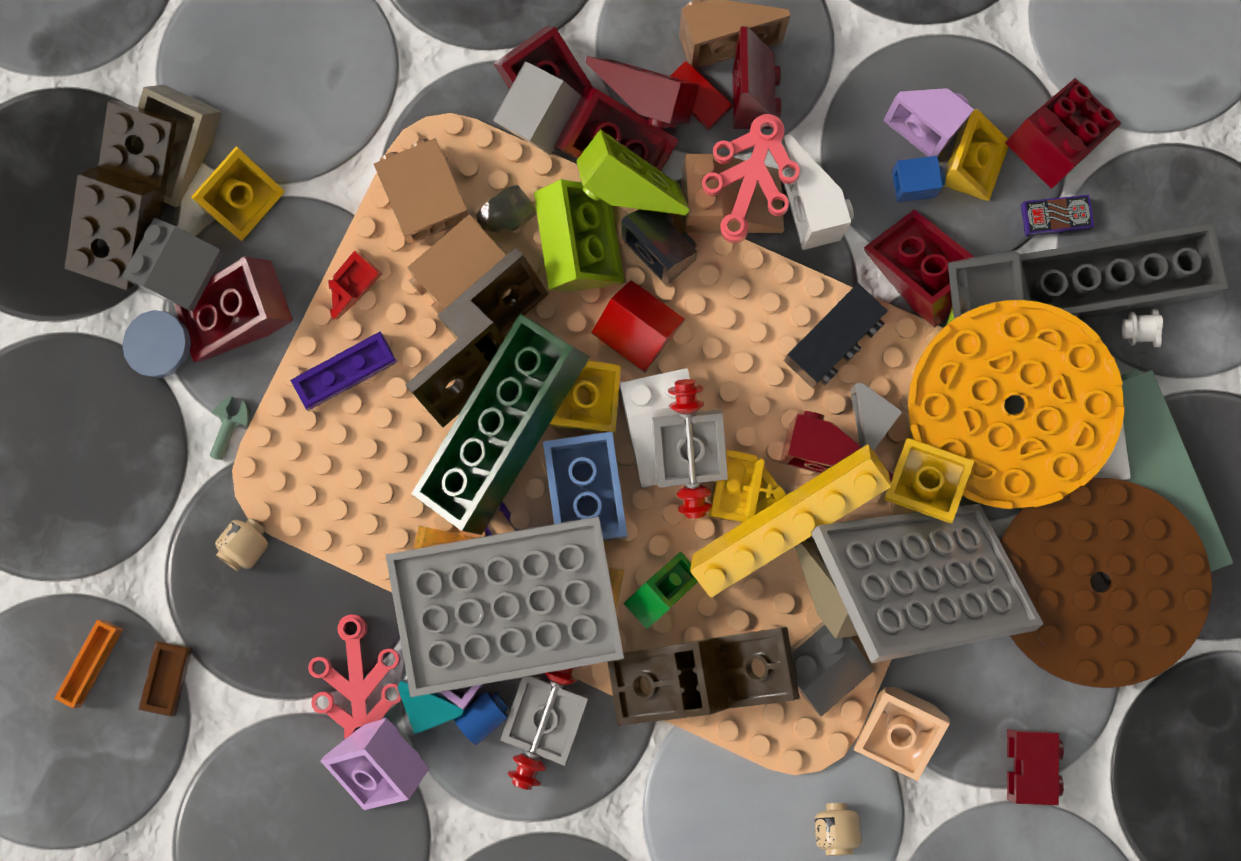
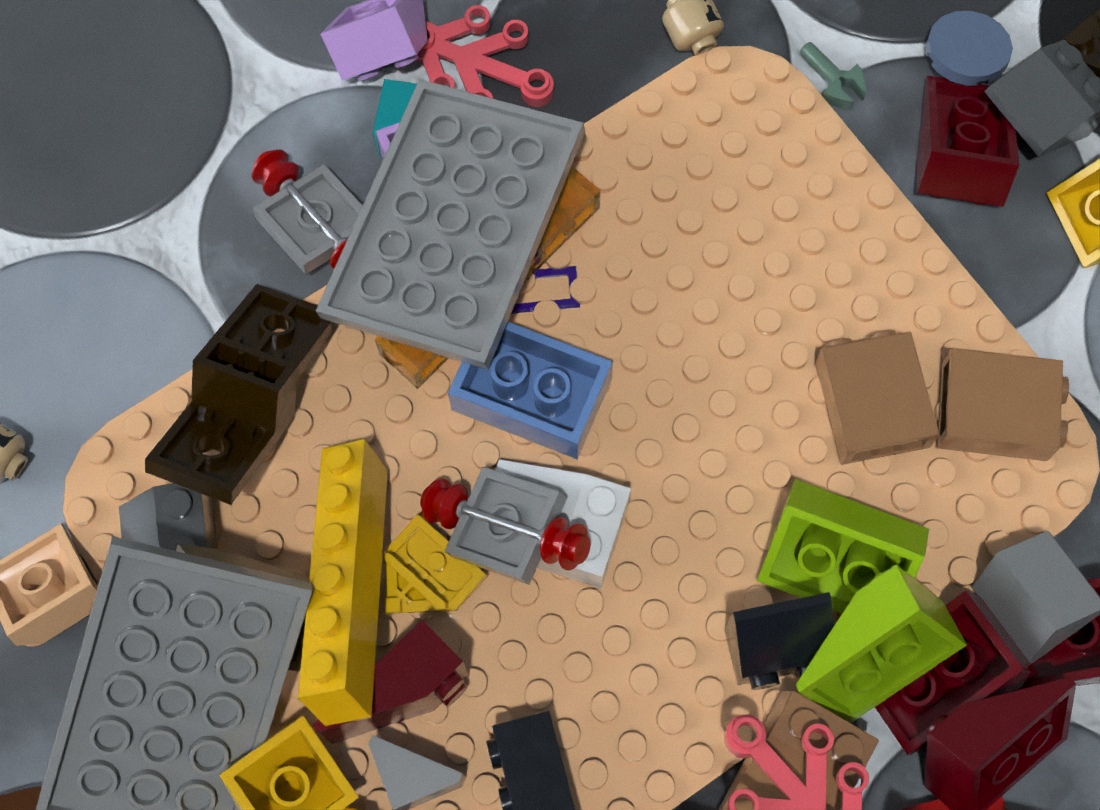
camera: 125 degrees right, 10 degrees down
dark purple tile [290,331,398,411] -> none
red slope [328,251,383,320] -> none
dark brown bracket [405,248,549,428] -> none
dark green brick [411,314,591,535] -> none
blue brick [454,691,509,746] -> none
clear smoke rock [476,184,537,233] -> none
yellow slope [549,360,621,433] -> none
red slope [591,280,685,373] -> none
green slope [623,551,698,629] -> none

